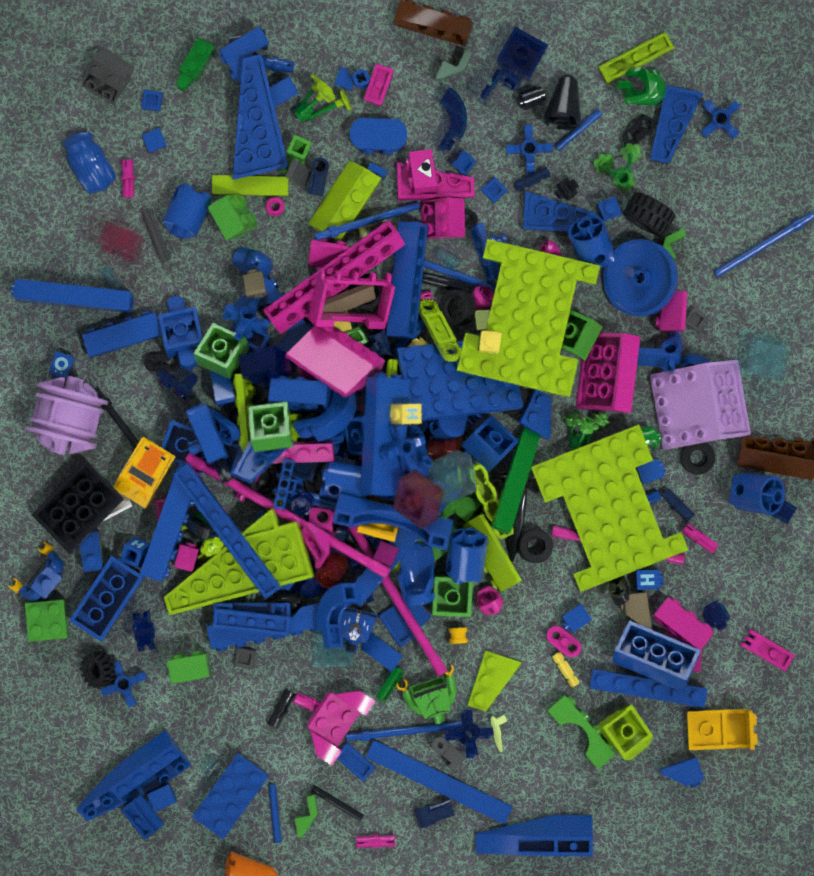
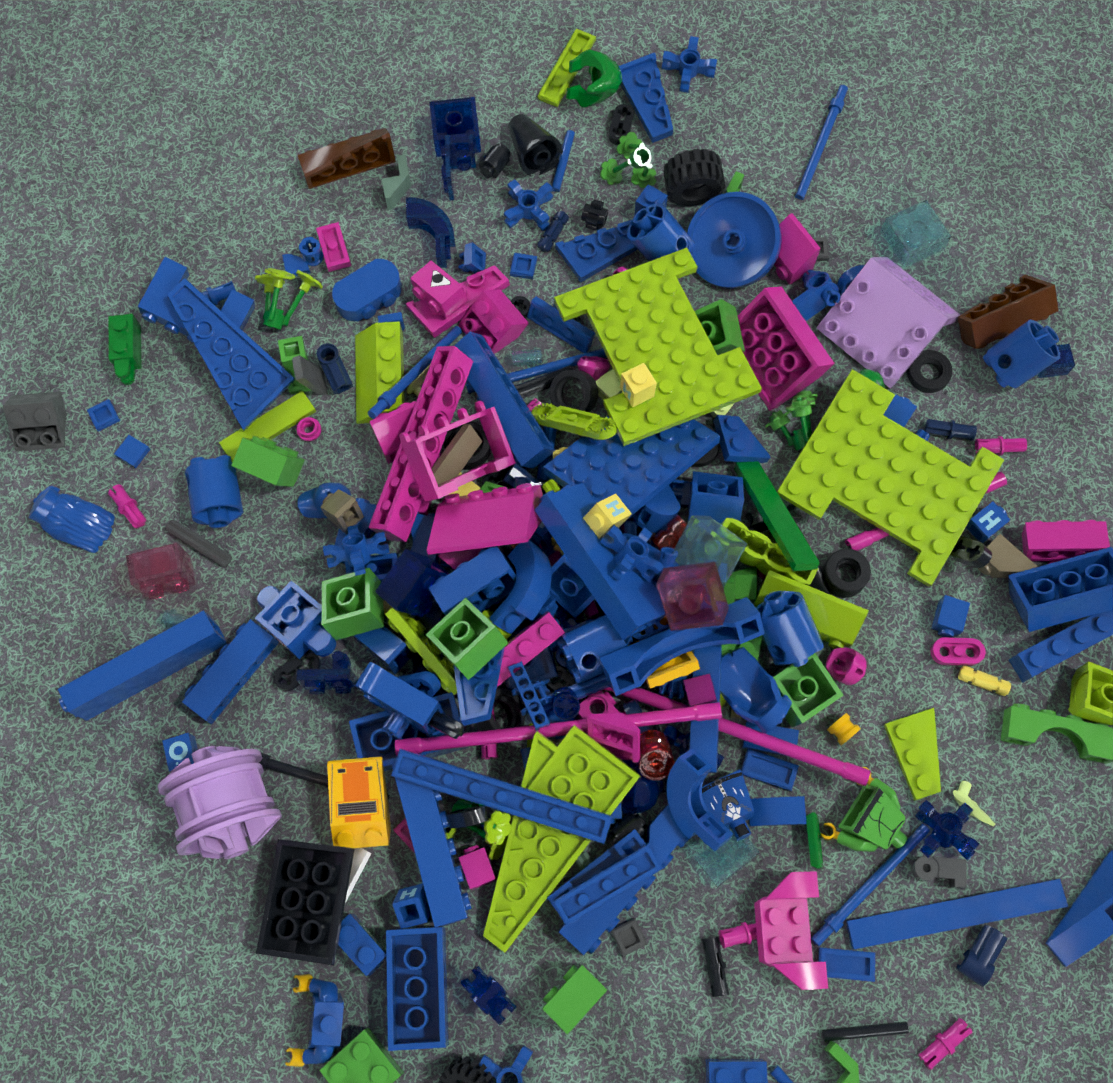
camera: 35 degrees left, 15 degrees down
clear blue head [702,601,731,631] -> none

